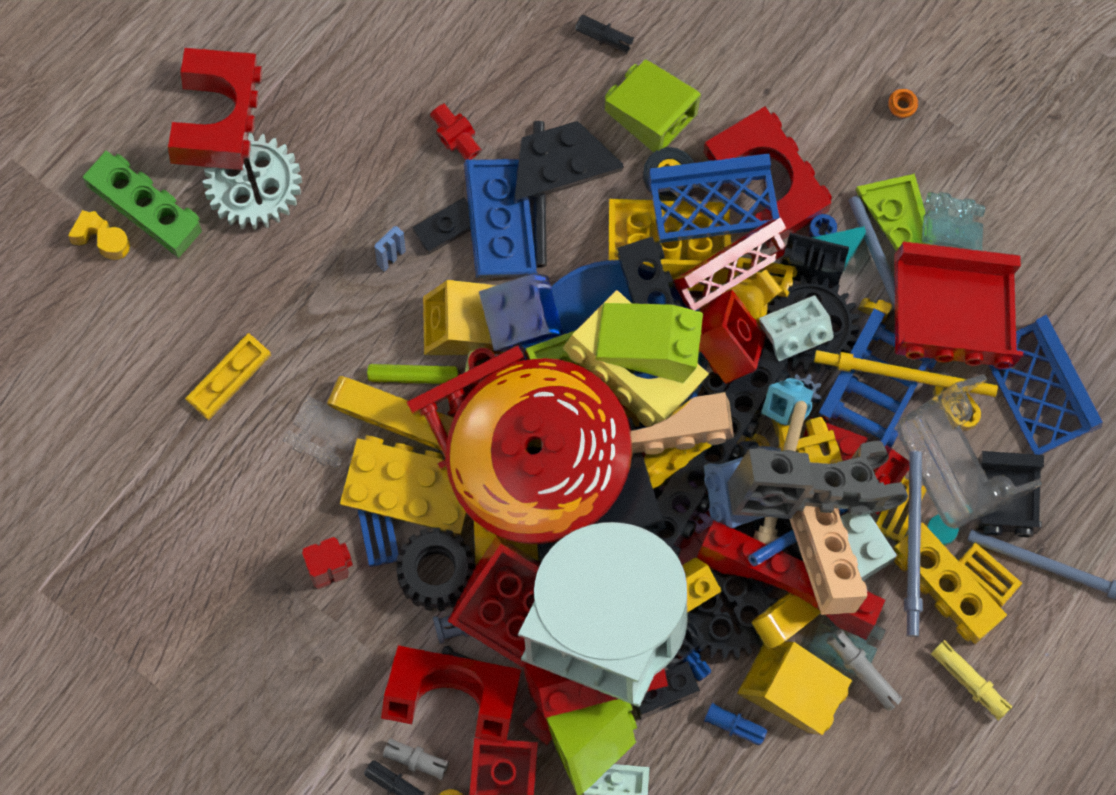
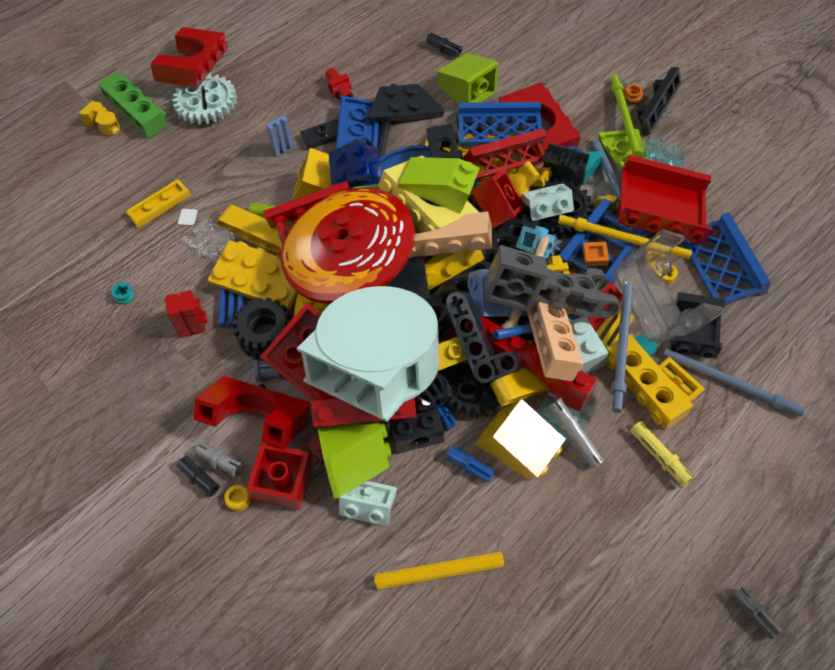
camera: 15 degrees right, 15 degrees down
none -> teal bush [112,282,135,305]
none -> white sticker [178,209,198,225]
none -> black beam [446,292,523,383]
none -> orange plate [583,242,609,266]
none -> lime bar [610,74,641,157]
none -> black hinge [636,67,682,135]

